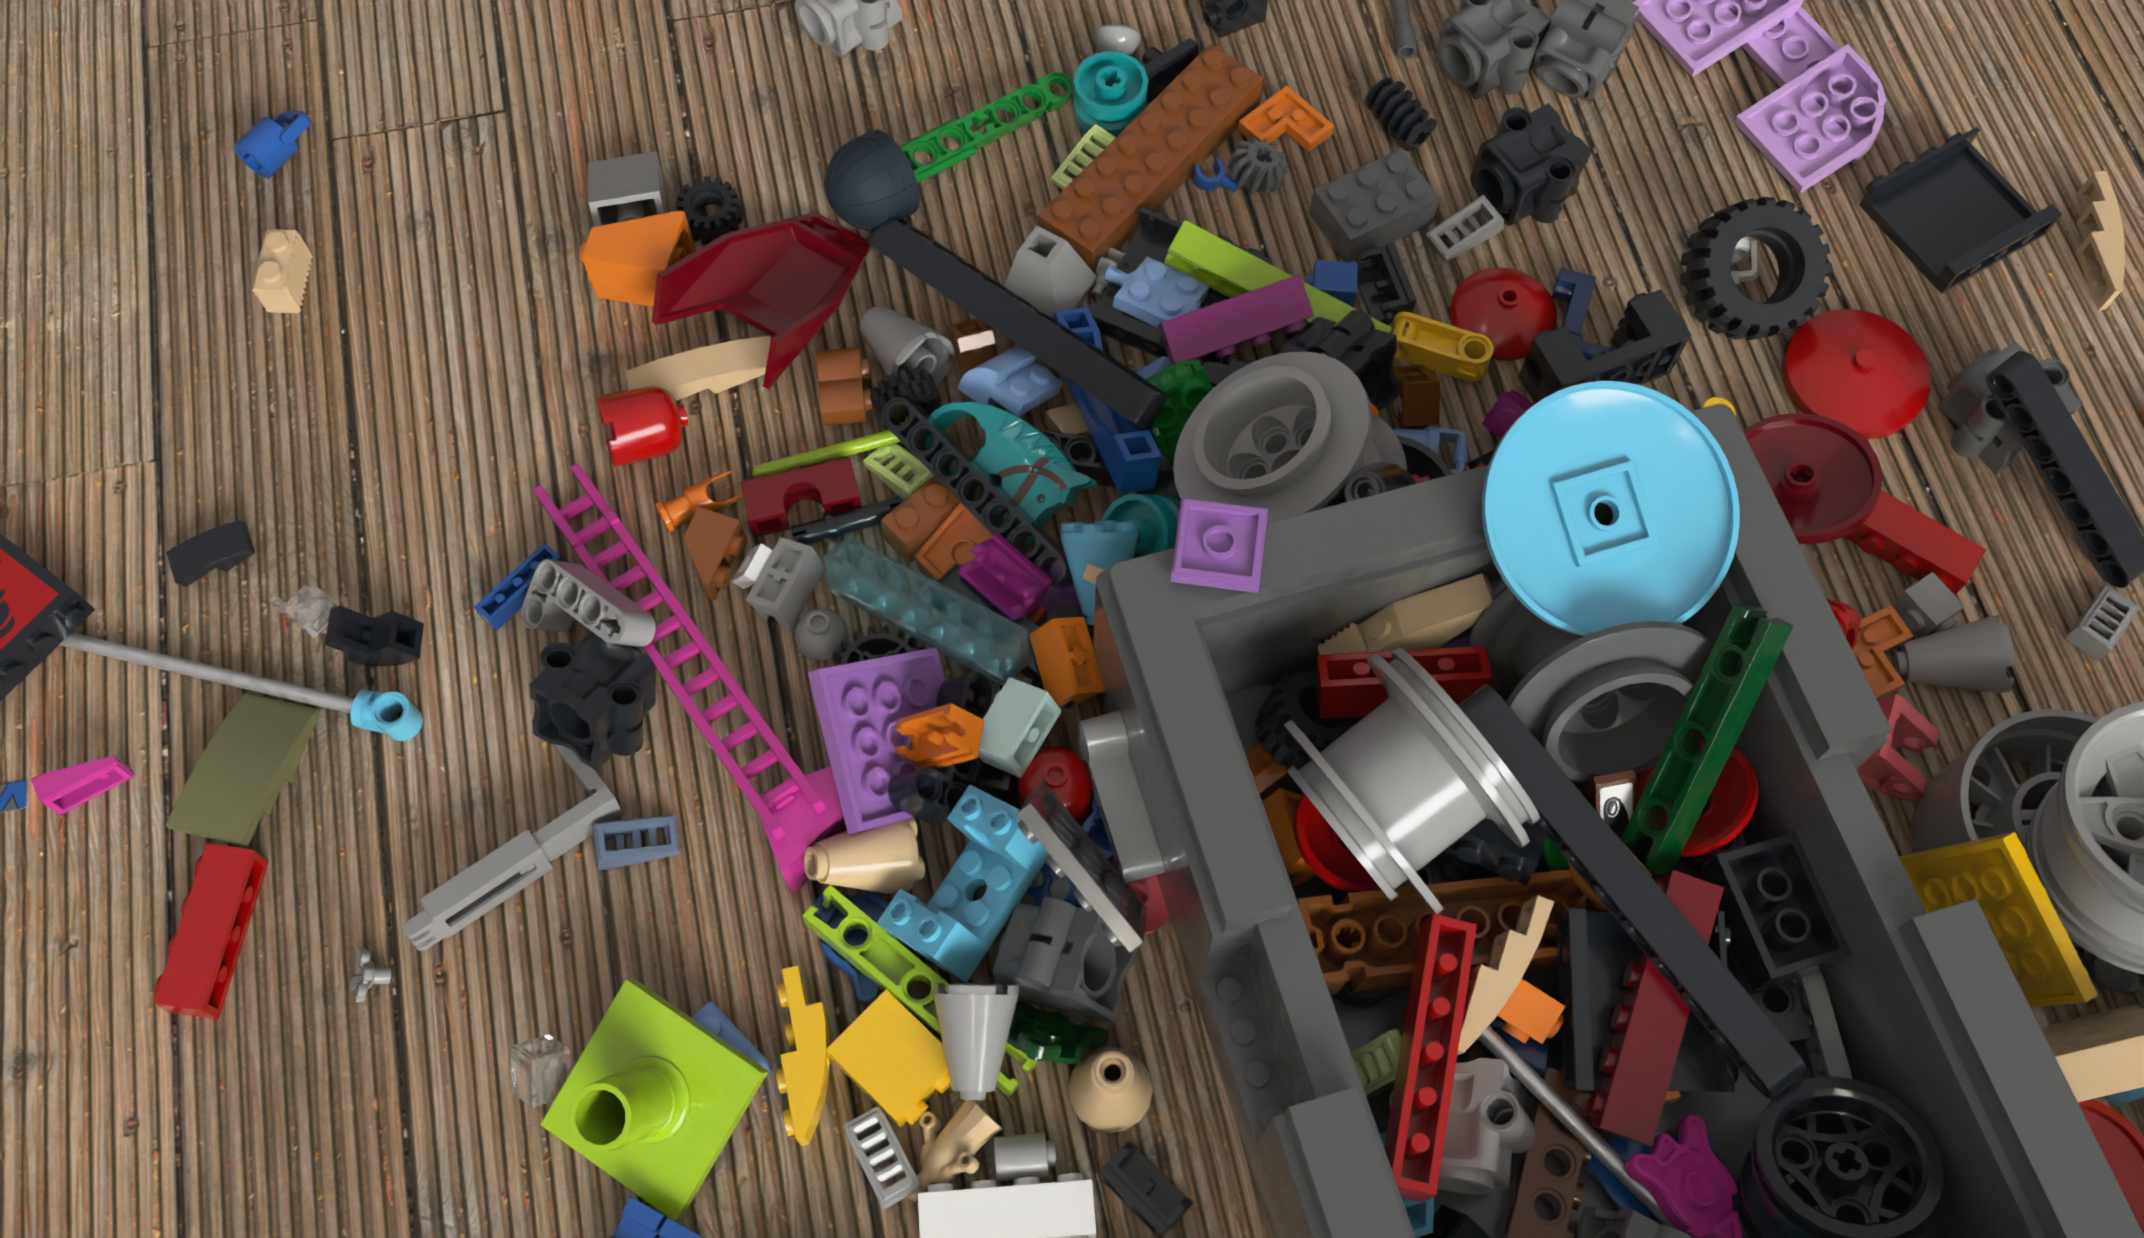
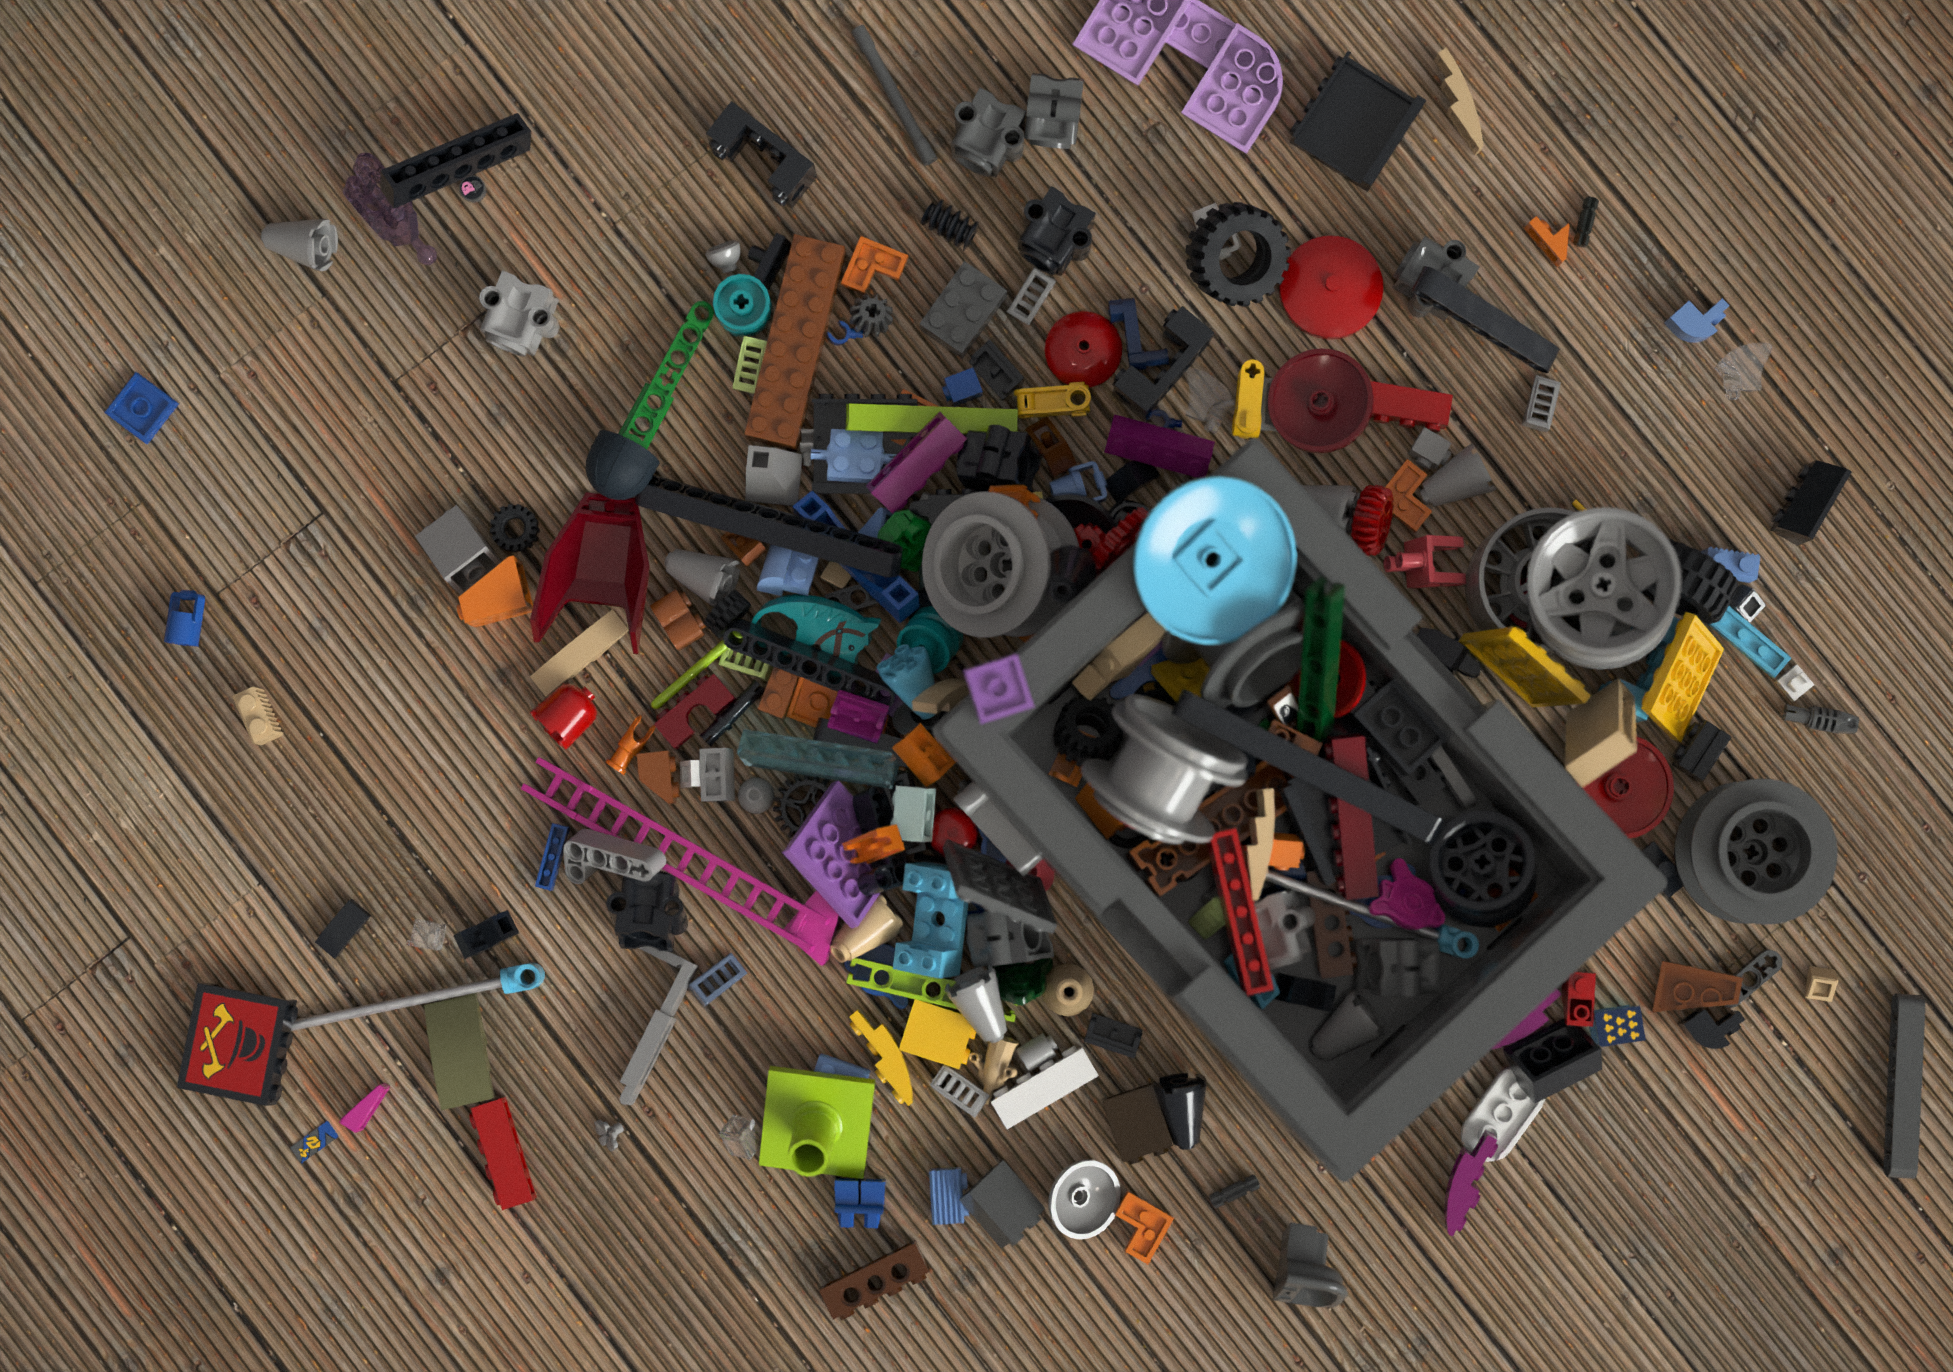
camera: 20 degrees left, 20 degrees up
red brick [1316,646,1492,719] -> none

